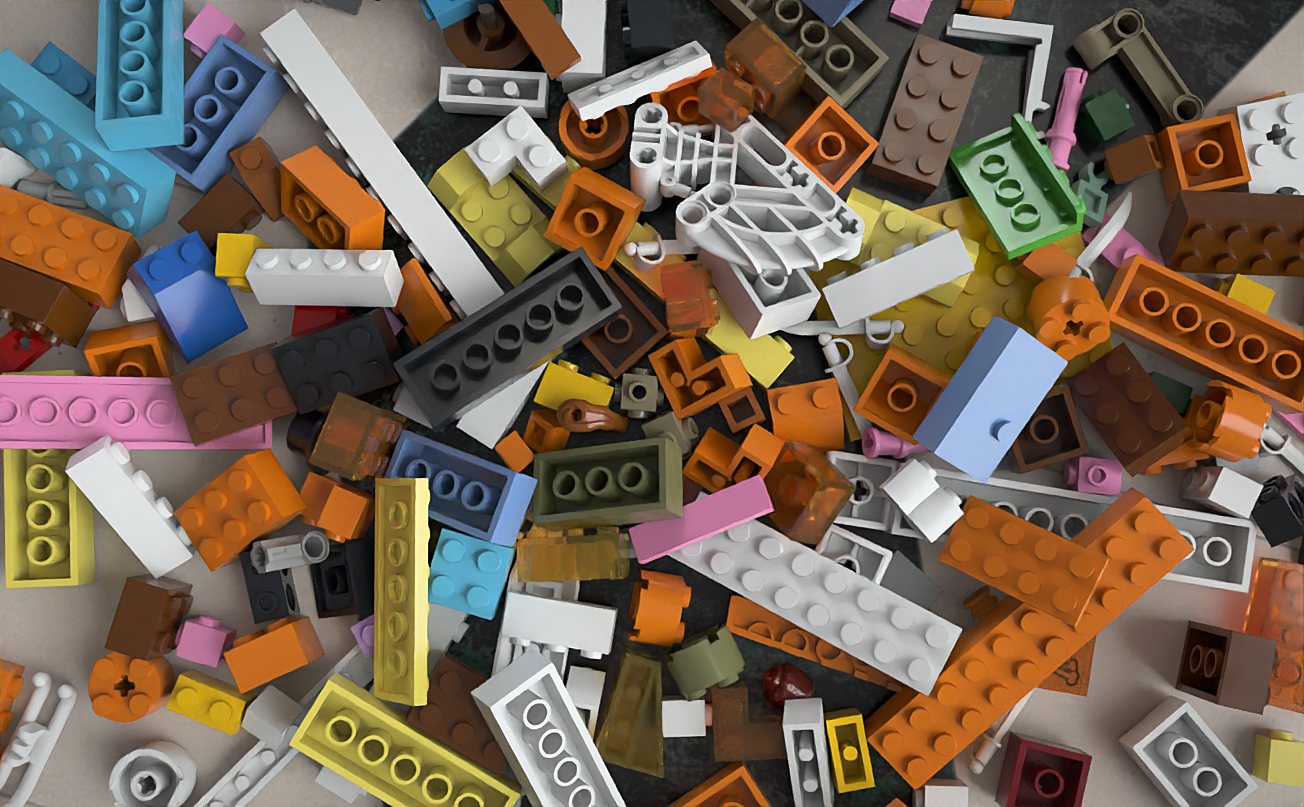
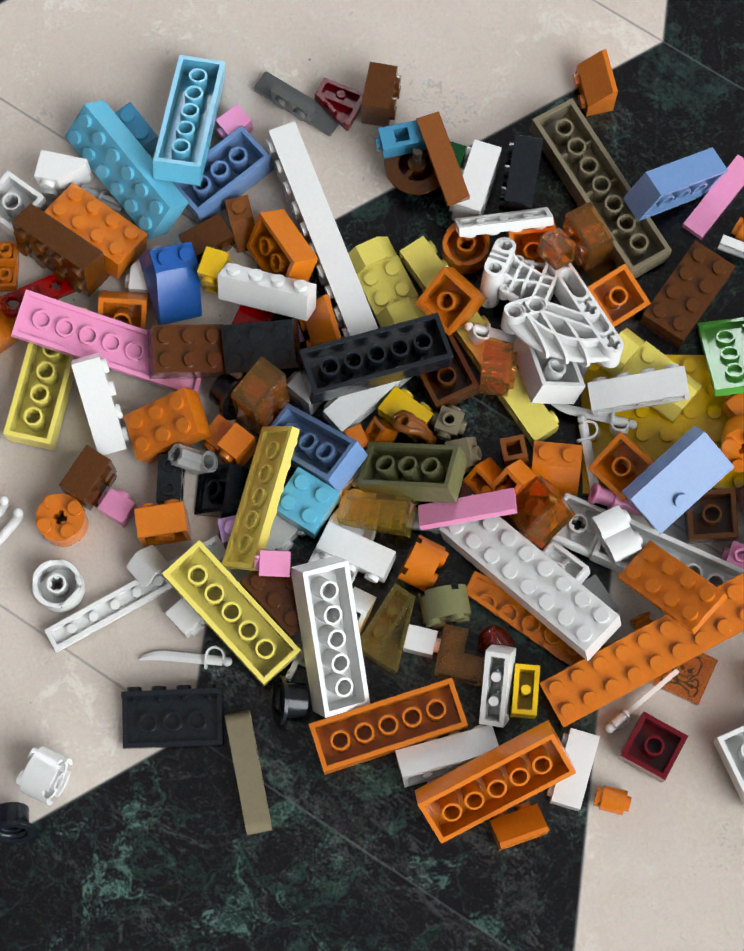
camera: 20 degrees right, 10 degrees down
yellow brick [166,669,258,736] -> none
white brick [439,66,550,118] -> none
white brick [464,106,568,192] -> none
orange brick [648,337,753,419] -> none
none -> bright pink brick [254,550,291,577]

